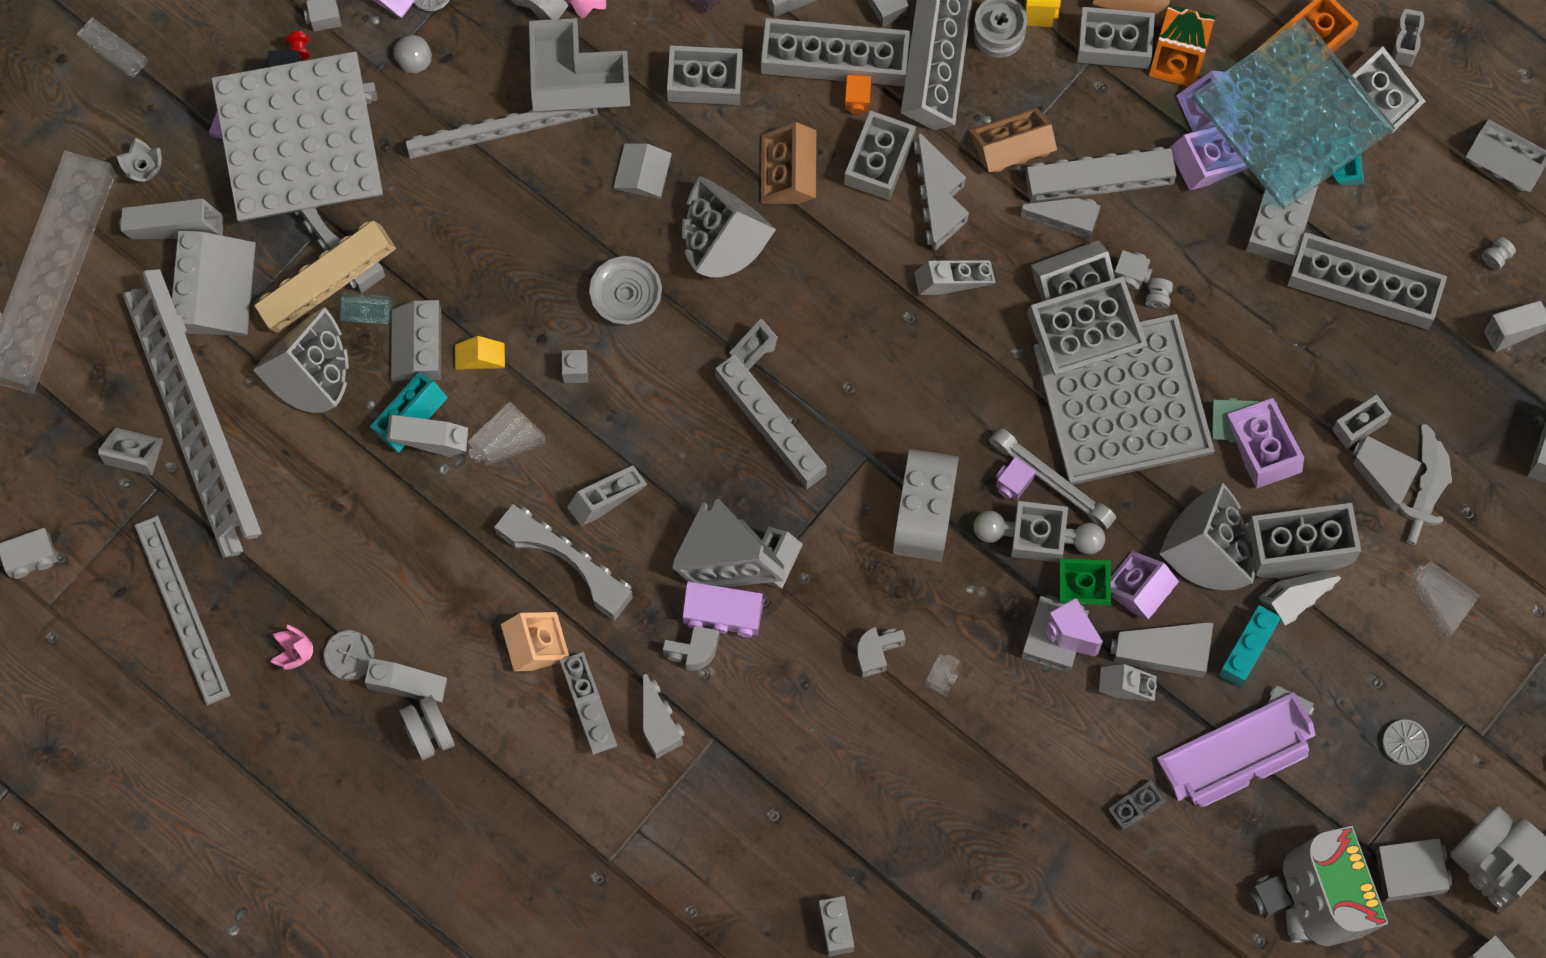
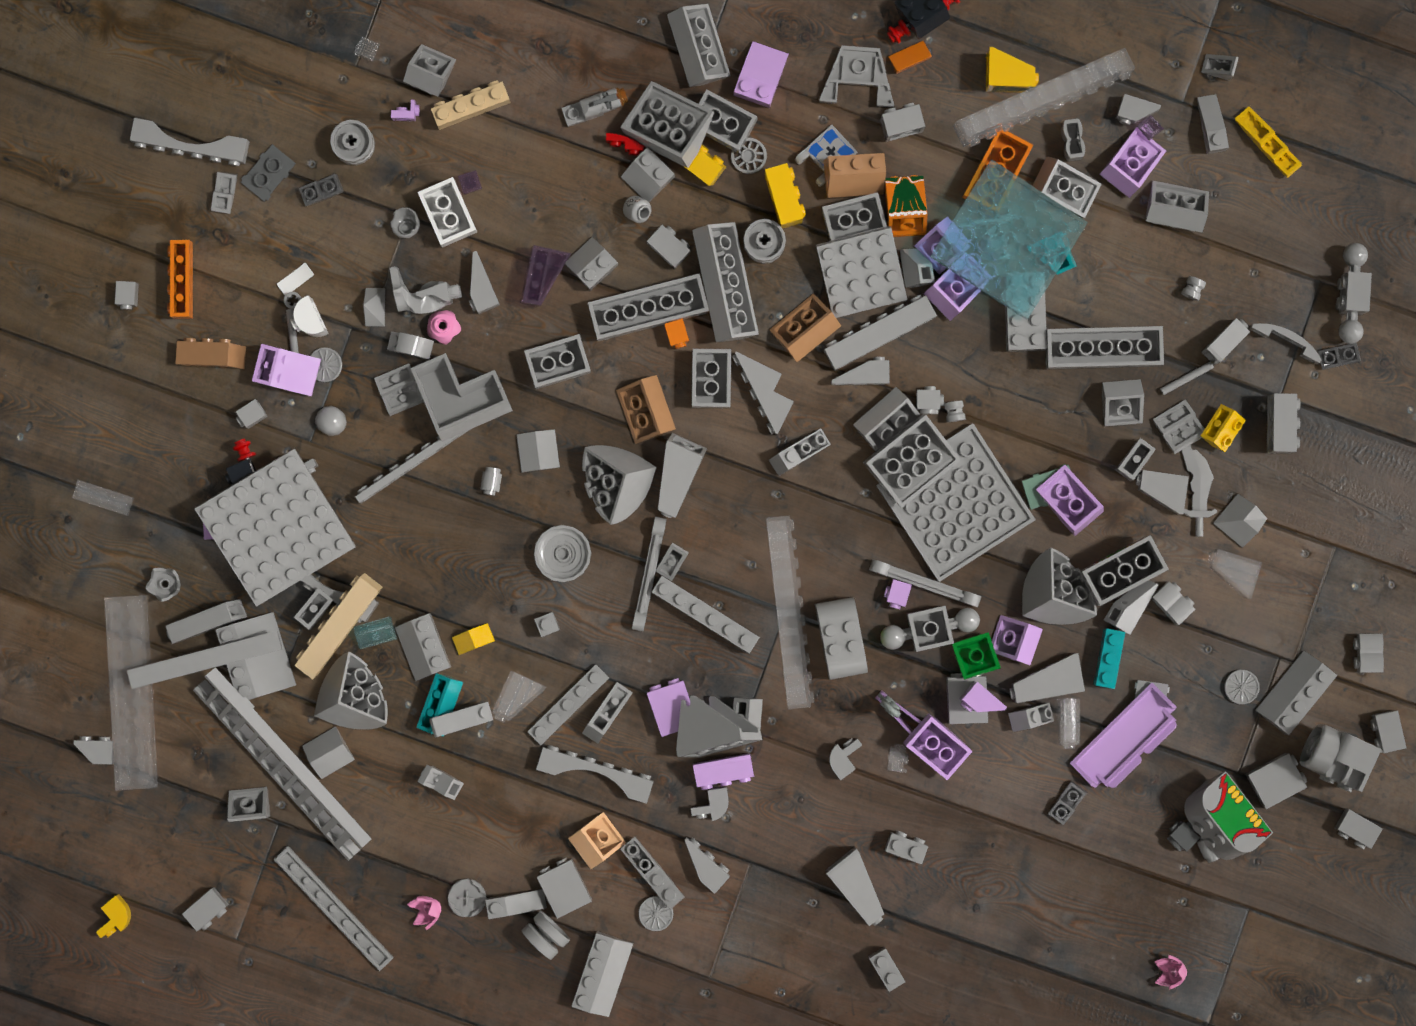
camera: 20 degrees left, 15 degrees up
none -> light grey tile [127,631,282,689]
none -> light grey slope [294,588,333,630]
none -> light grey slope [302,727,355,779]
none -> light grey slope [374,364,424,416]
none -> light grey brick [417,765,464,800]
none -> light grey brick [480,467,502,496]
none -> light grey plate [528,665,609,745]
none -> light grey brick [537,858,592,919]
none -> light grey slope [572,931,633,1017]
none -> light grey piece [632,517,667,632]
none -> light grey wheel [639,896,673,931]
none -> lavender brick [647,678,690,737]
none -> light grey slope [658,433,707,518]
none -> clear brick [766,516,814,710]
none -> light grey plate [816,226,907,318]
none -> light grey slope [825,847,884,926]
none -> lavender slope [875,690,972,780]
none -> light grey brick [884,830,928,864]
none -> light grey slope [900,249,935,288]
none -> clear slope [1056,698,1080,749]
none -> lavender slope [1100,127,1166,198]
none -> light grey slope [1102,379,1144,426]
none -> light grey slope [1115,94,1161,125]
none -> clear purple plate [1137,115,1164,141]
none -> light grey brick [1151,581,1196,625]
none -> light grey slope [1153,400,1204,454]
none -> light grey bar [1160,361,1214,395]
none -> yellow brick [1201,404,1246,452]
none -> light grey slope [1213,494,1267,548]
none -> light grey slope [1256,651,1337,735]

